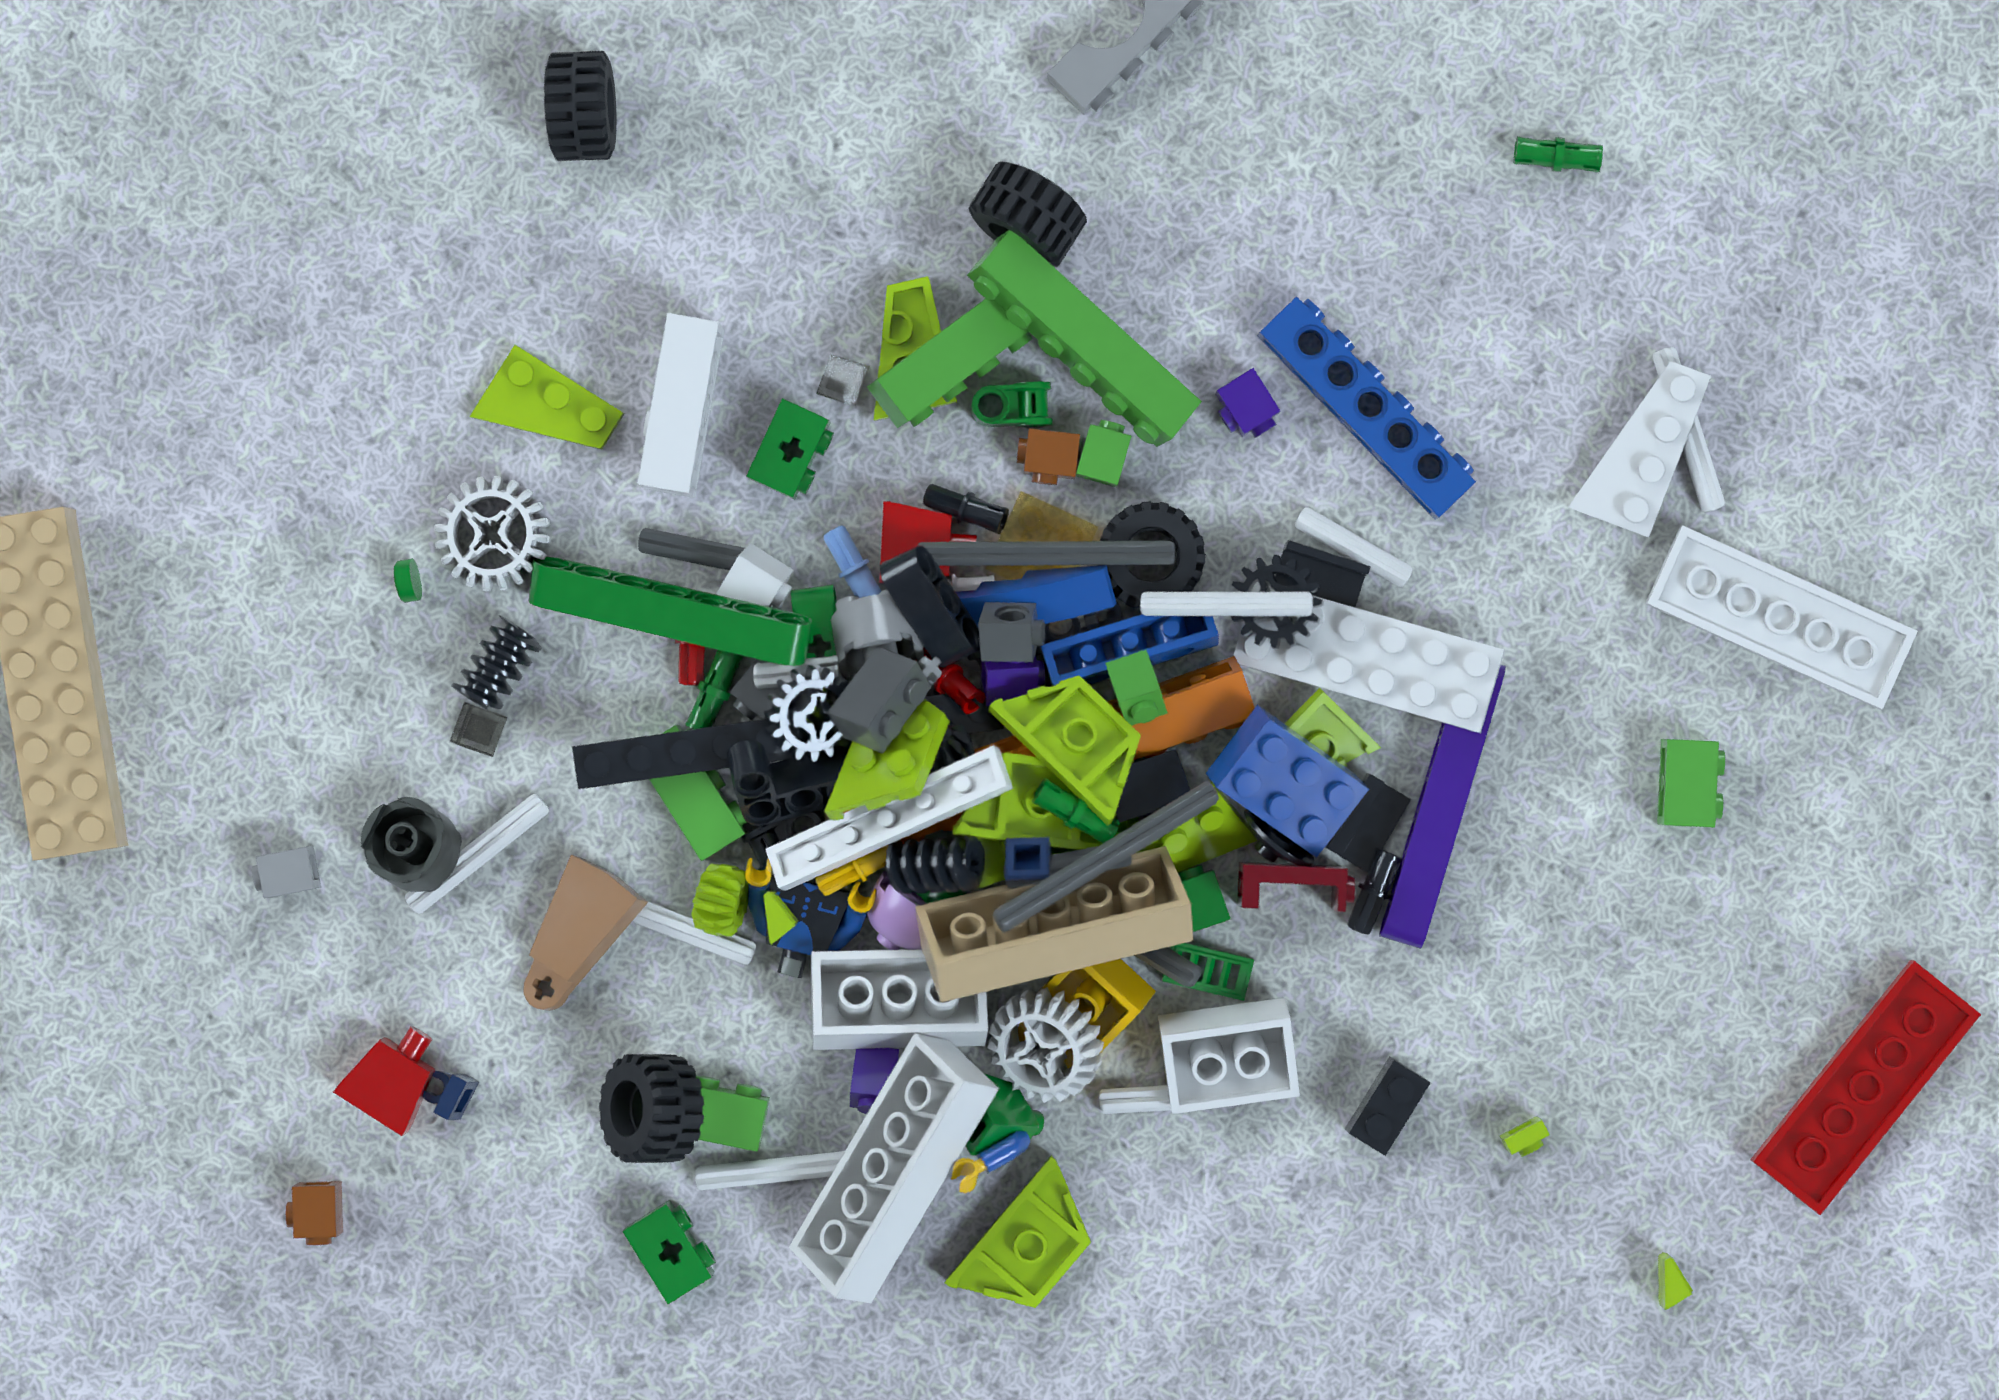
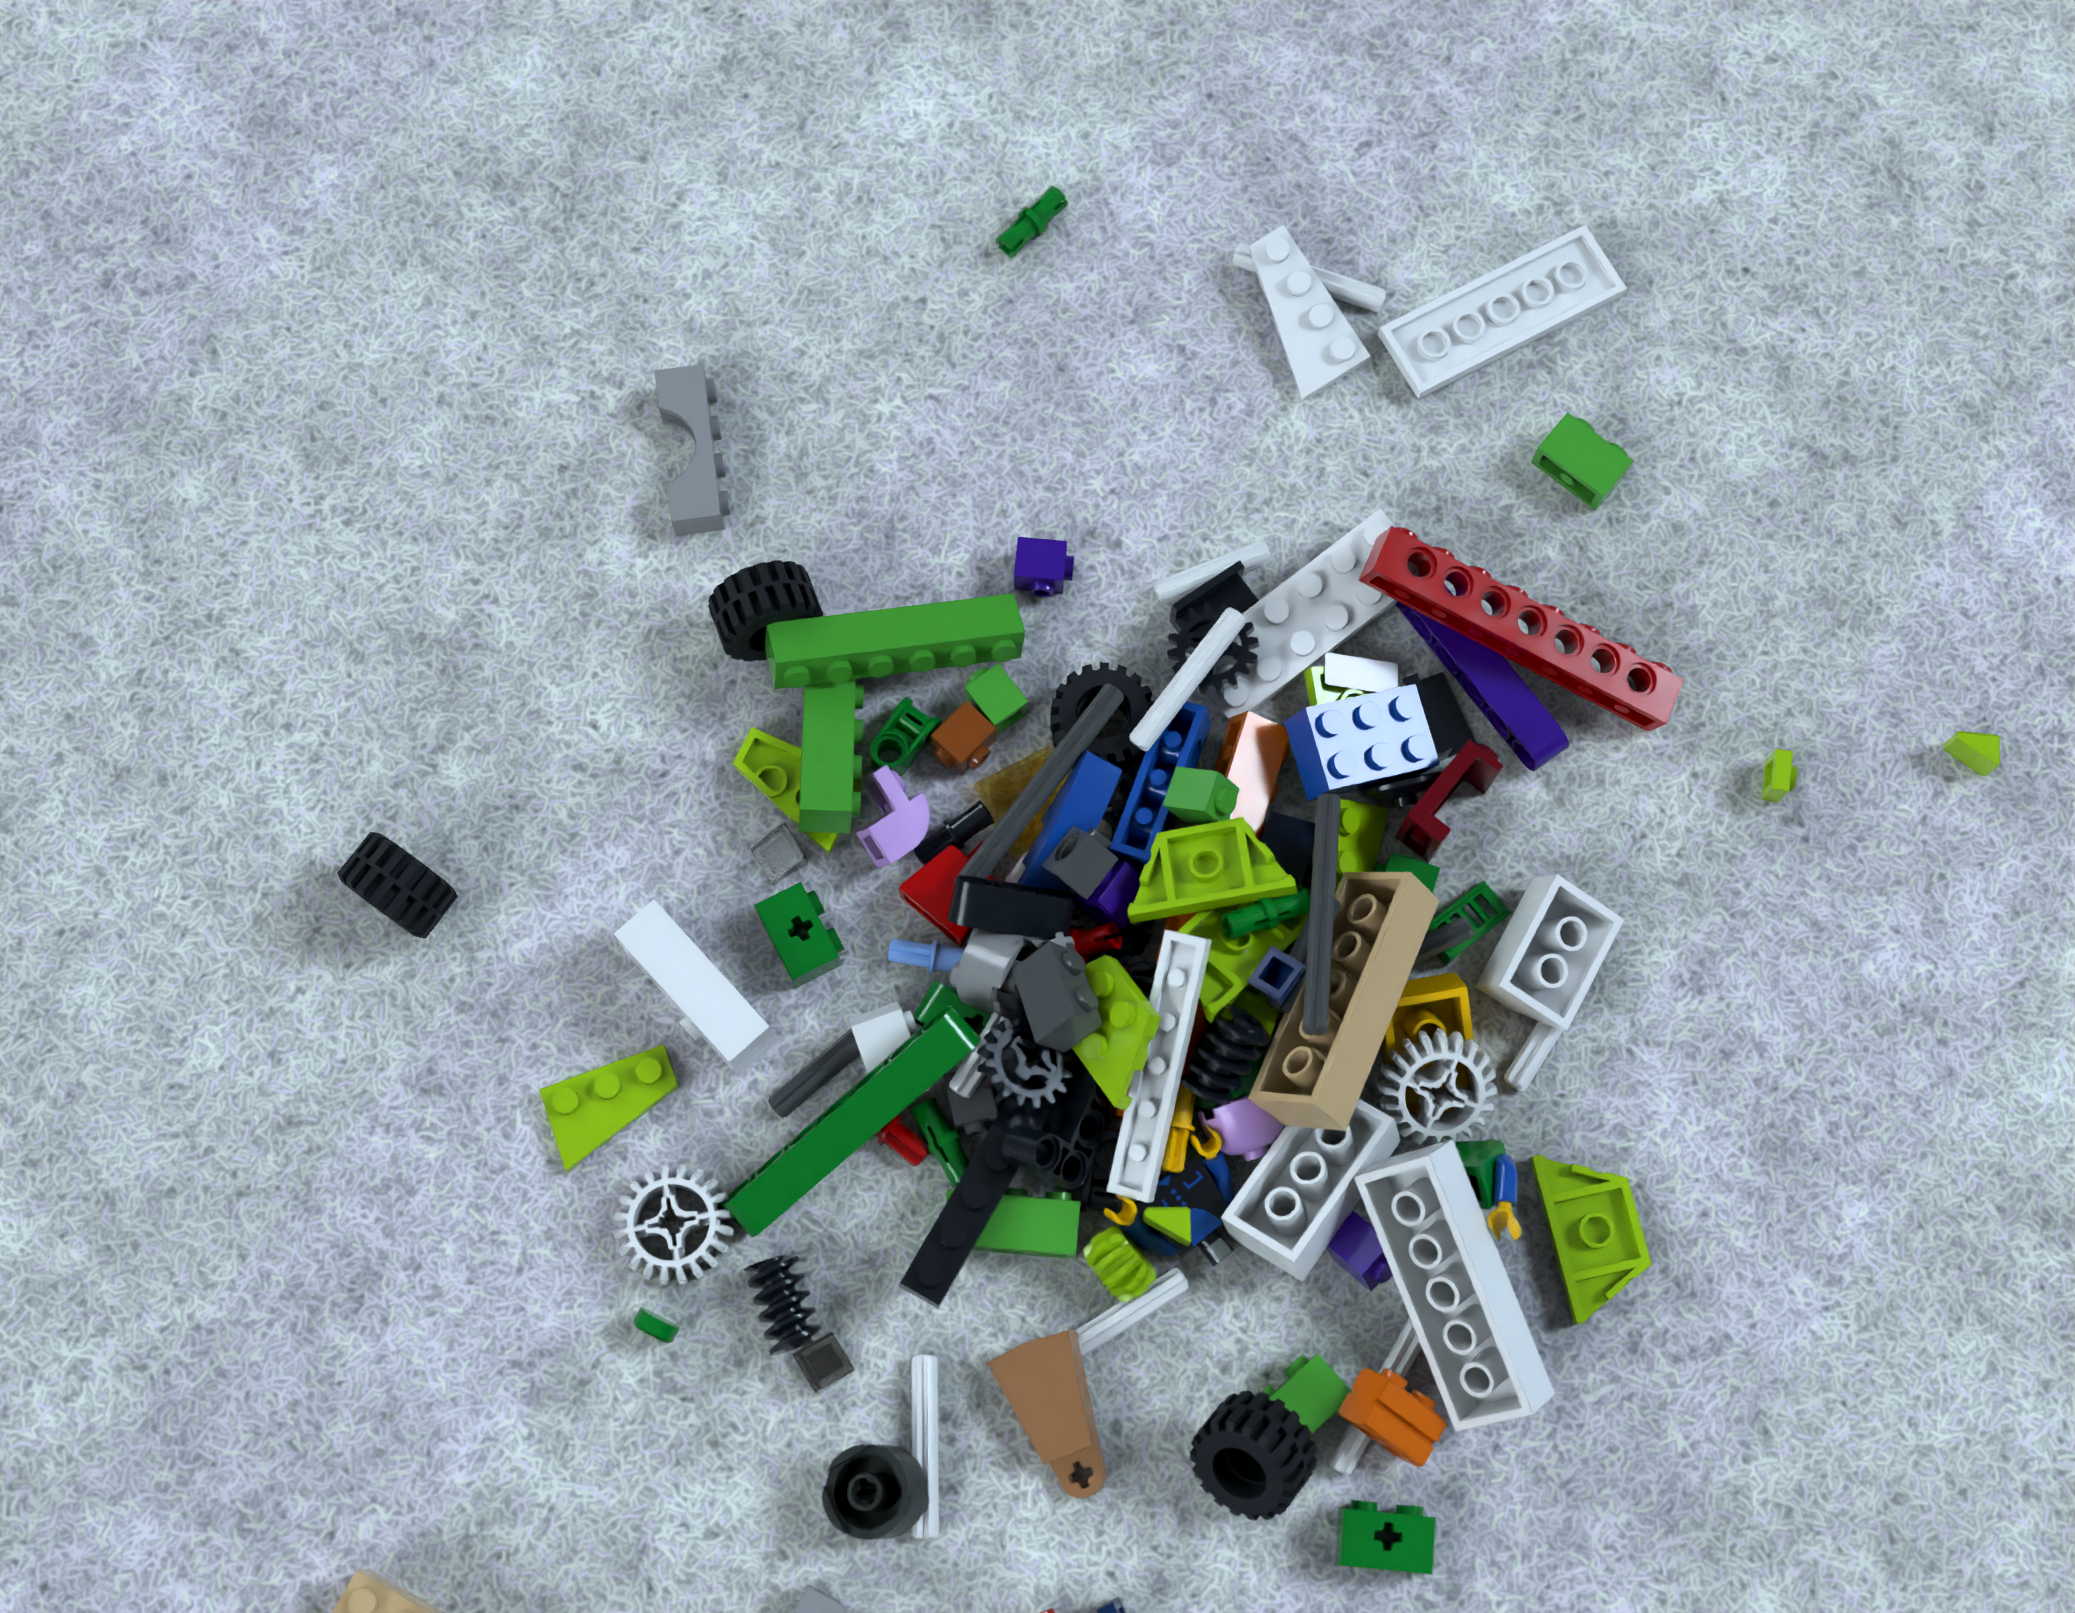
camera: 55 degrees left, 15 degrees down
blue brick [1257,296,1476,520] -> none
black brick [1345,1056,1431,1156] -> none
black axle [1347,848,1402,935] -> none
red plate [1750,960,1981,1215] -> none
none -> lavender brick [855,765,930,868]
none -> white sticker [1325,652,1398,692]
none -> orange brick [1338,1368,1447,1468]
none -> red brick [1358,526,1684,731]

